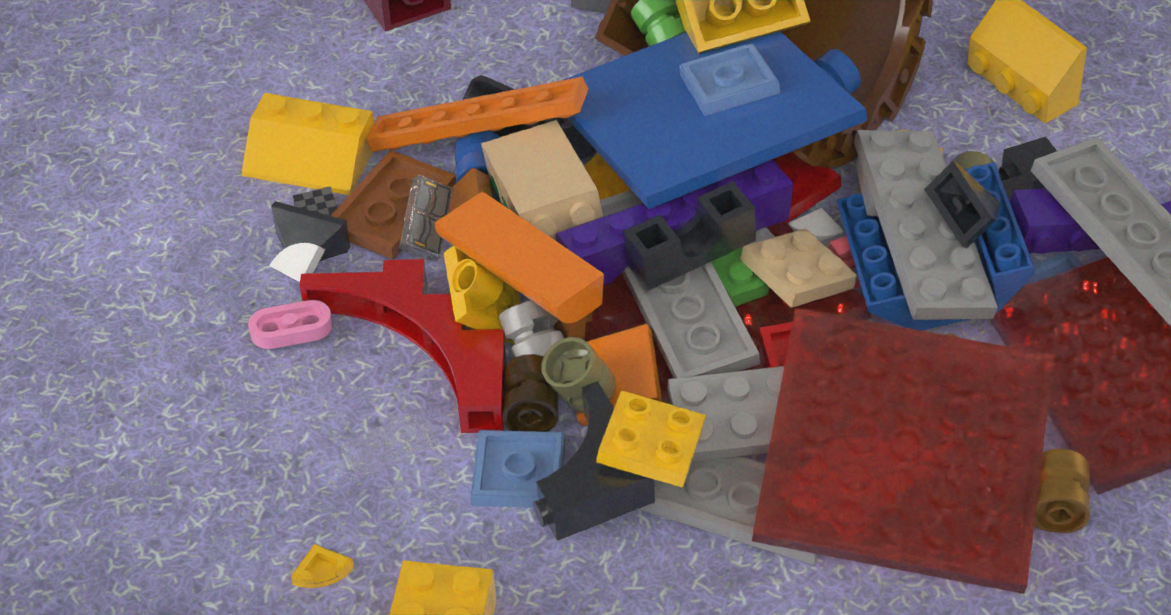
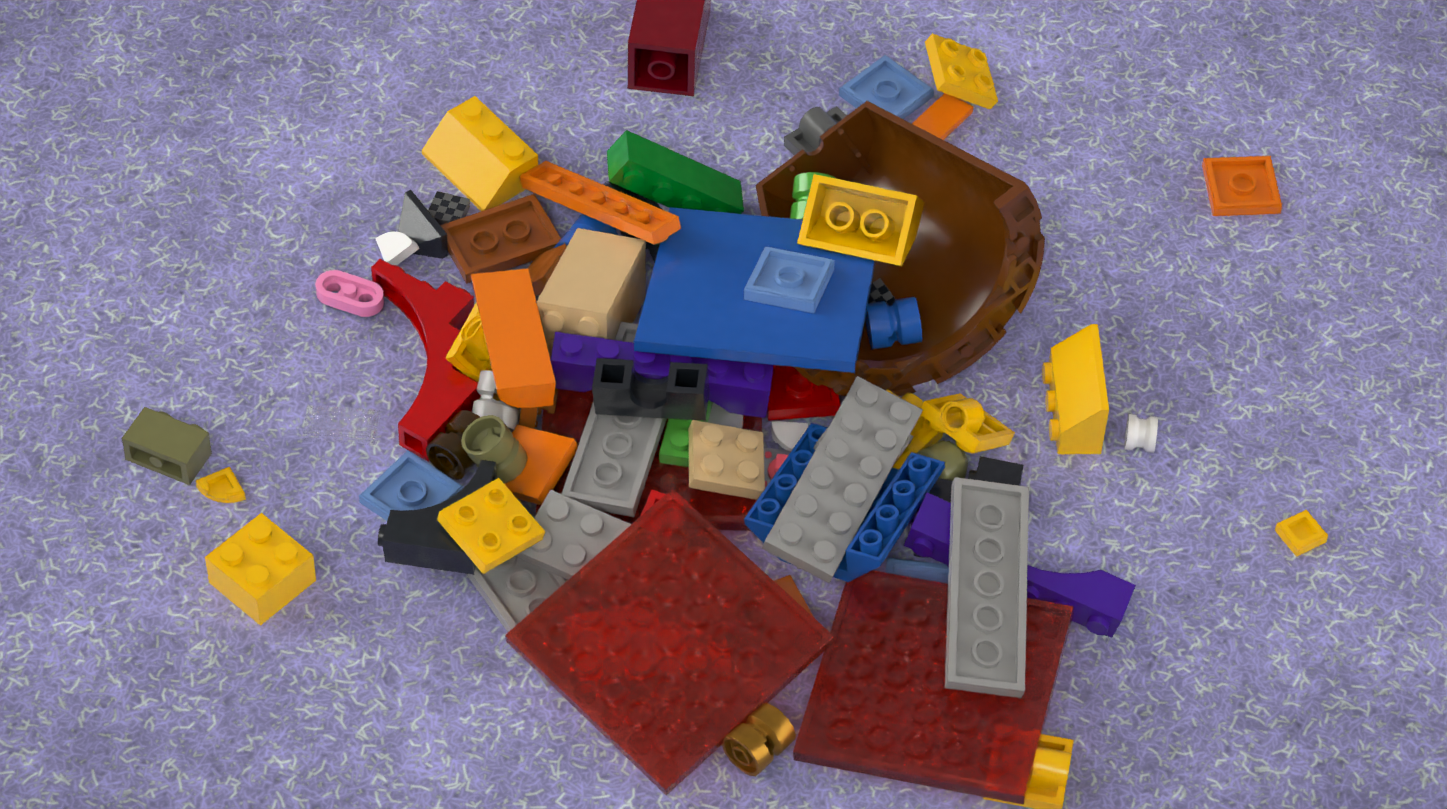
camera: 30 degrees right, 5 degrees up
tile [399,174,453,262] -> none
black slope [924,161,1000,249] -> none
none -> olive brick [122,407,212,485]
none -> green brick [607,130,744,214]
none -> yellow plate [921,393,1015,453]
none -> white wheel [1124,414,1158,453]

